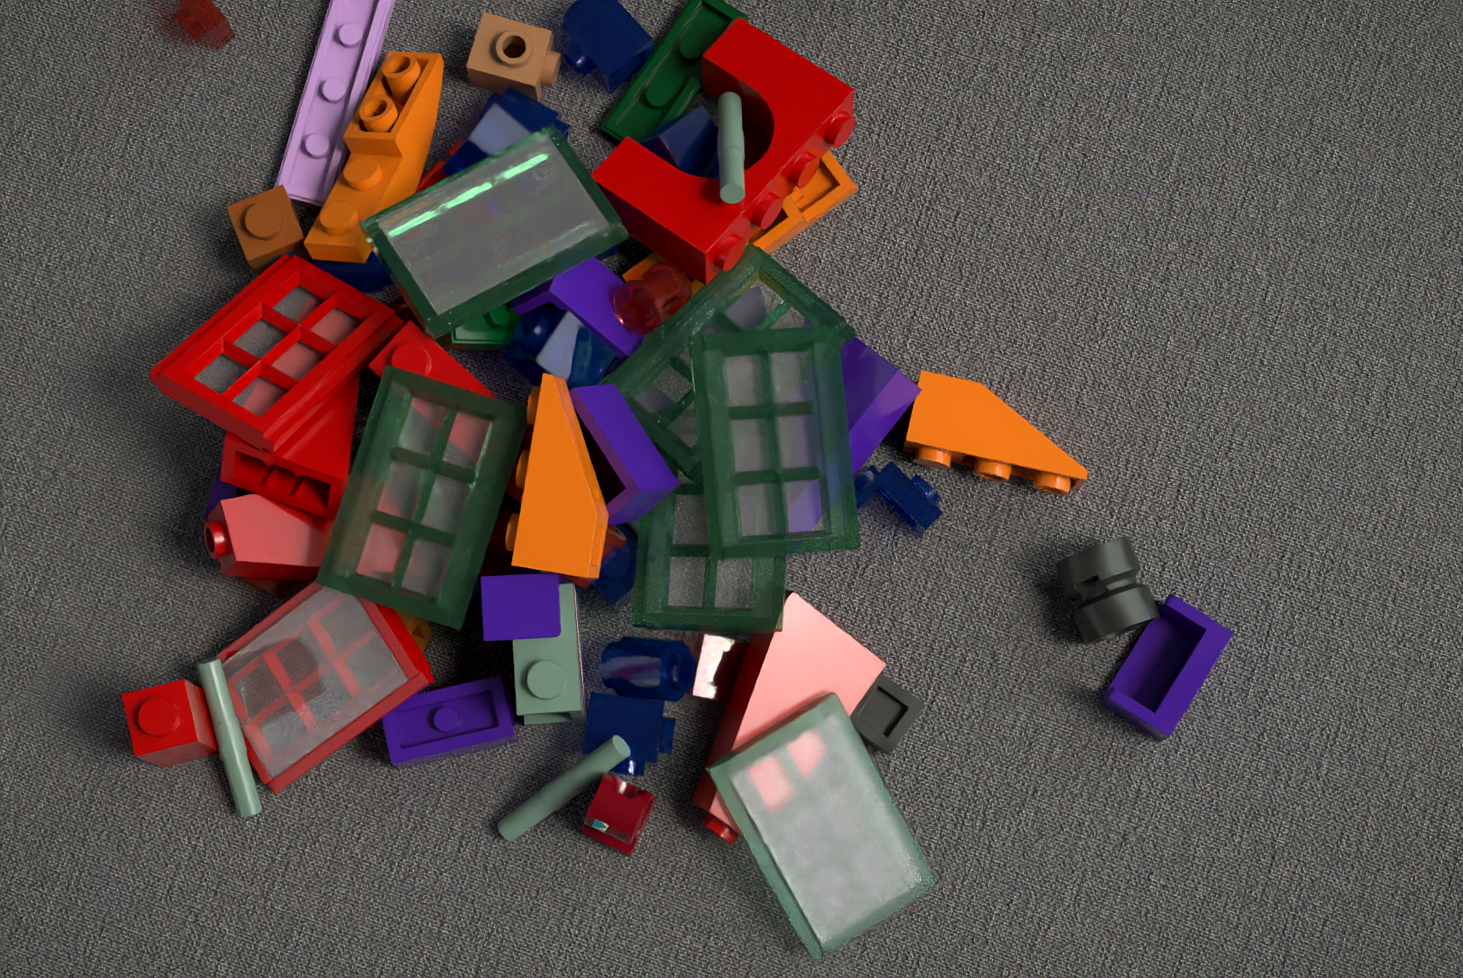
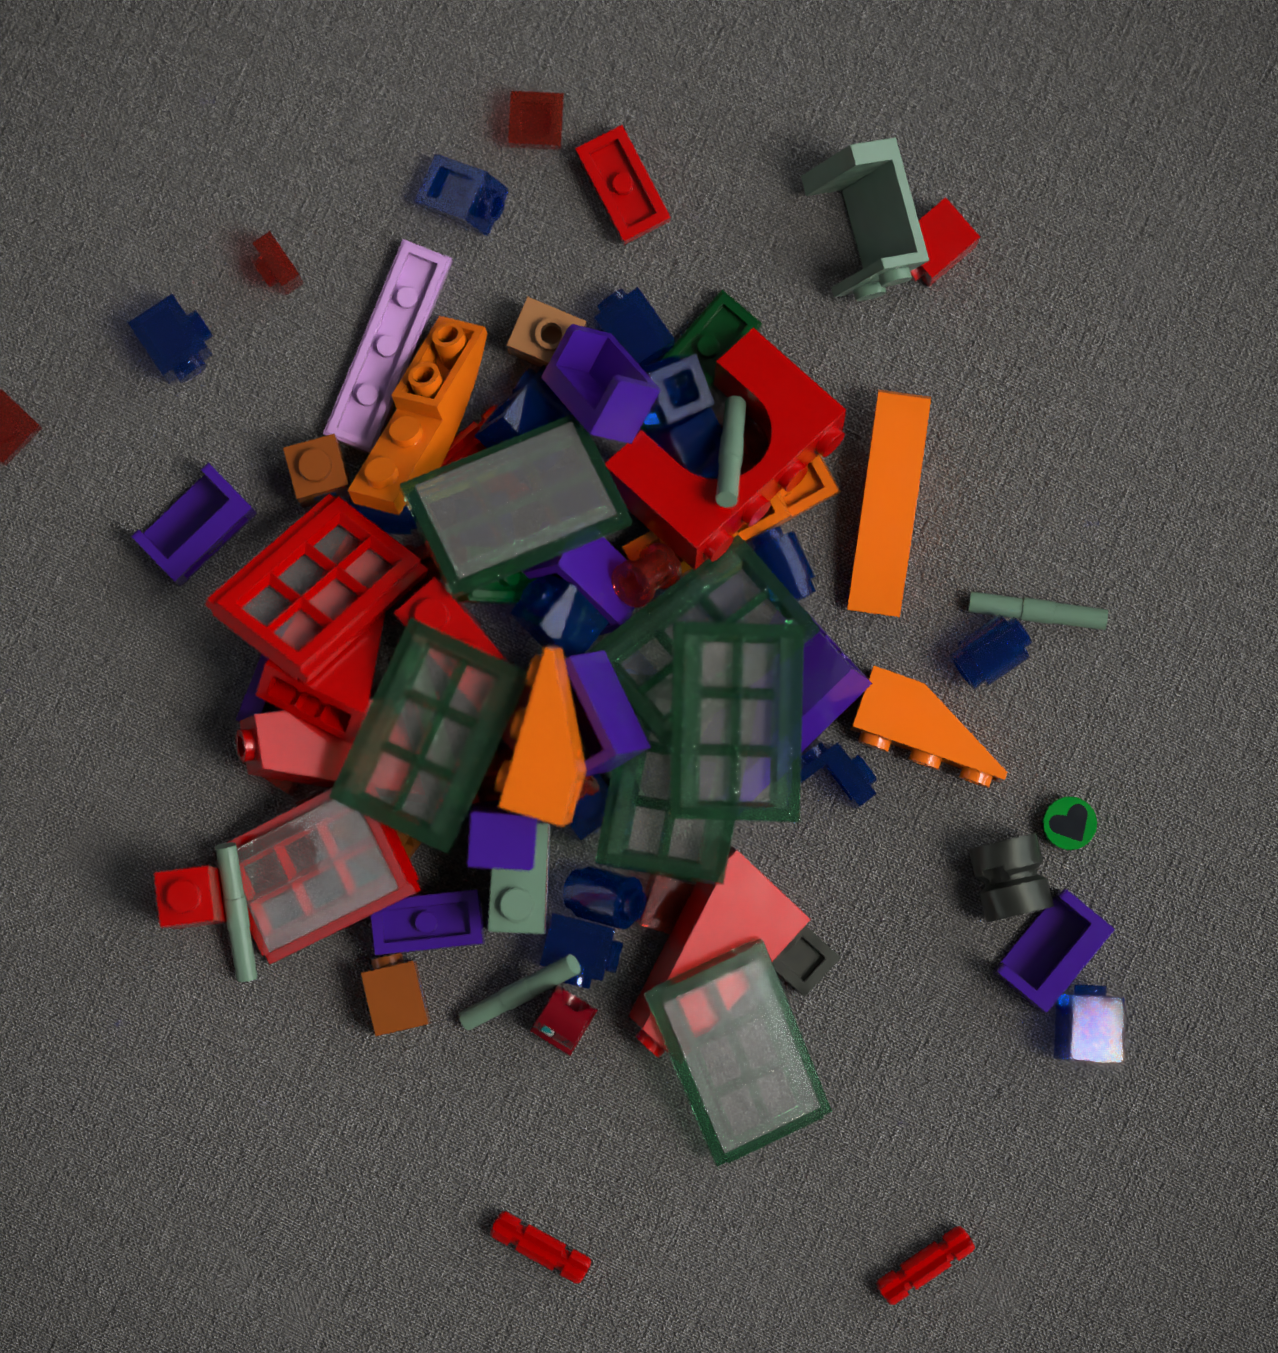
camera: 10 degrees right, 5 degrees up
none -> clear blue brick [128,294,213,383]
none -> dark purple panel [131,462,257,587]
none -> dark orange brick [361,953,431,1036]
none -> dark purple panel [541,324,661,444]
none -> clear blue brick [642,354,715,425]
none -> clear blue brick [746,526,816,609]
none -> orange slope [847,389,931,617]
none -> clear blue brick [949,614,1032,690]
none -> sand green piece [968,591,1108,630]
none -> green tile [1042,797,1097,851]
none -> clear blue brick [1054,984,1125,1063]

